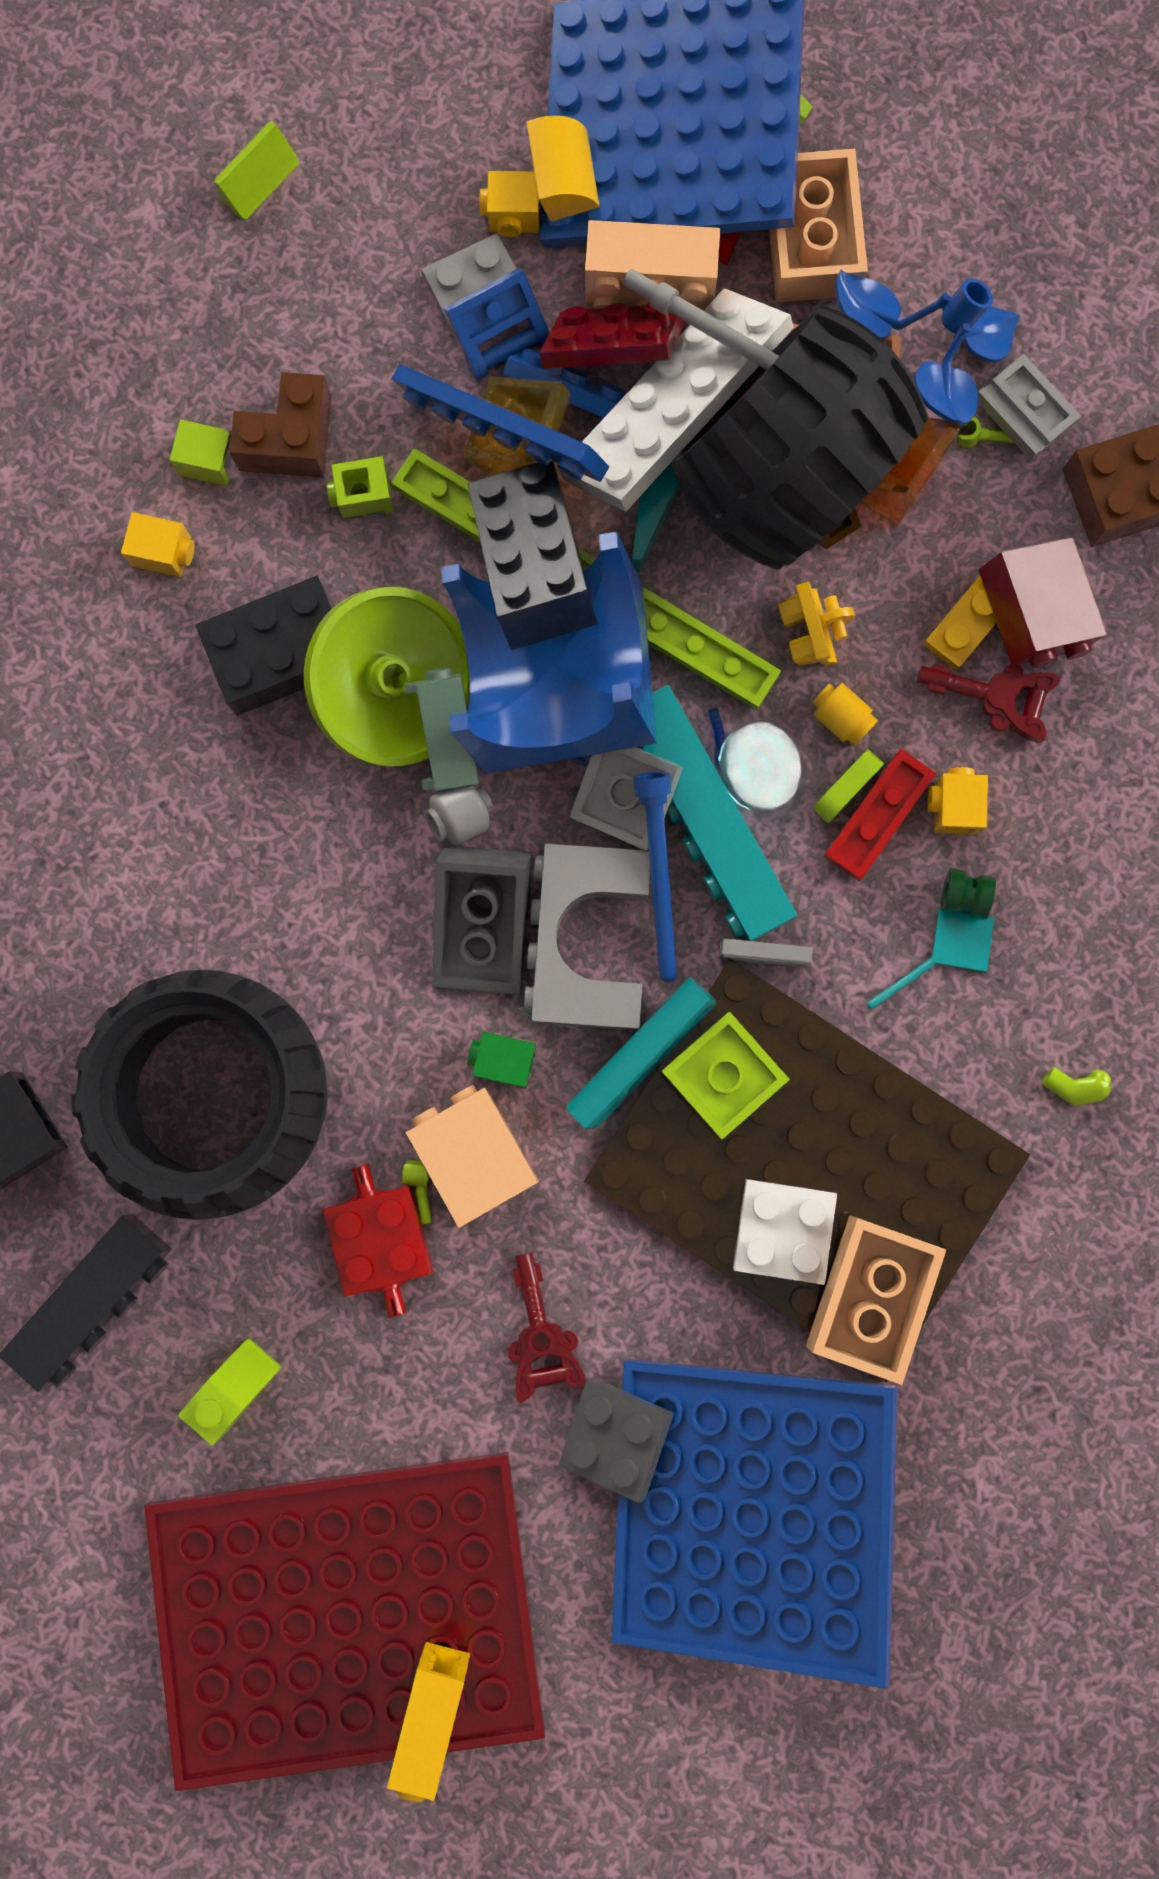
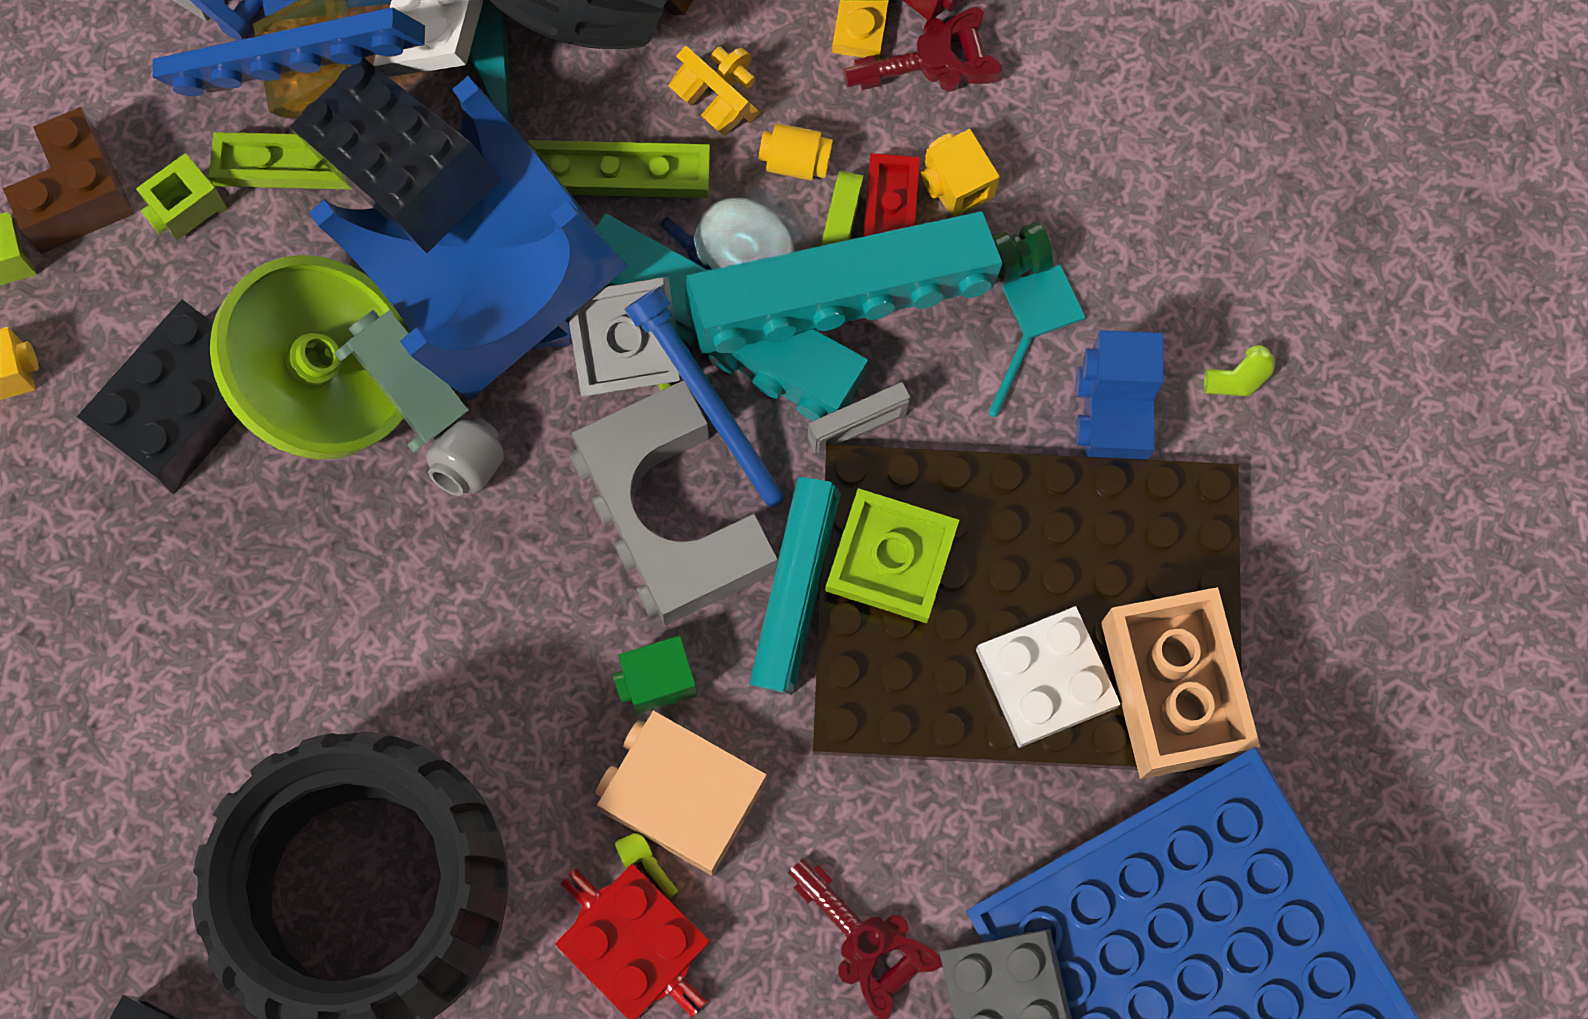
camera: 35 degrees left, 10 degrees down
dark grey slope [432,845,532,994] -> none
none -> teal brick [685,211,1002,354]
none -> blue brick [1075,330,1164,460]

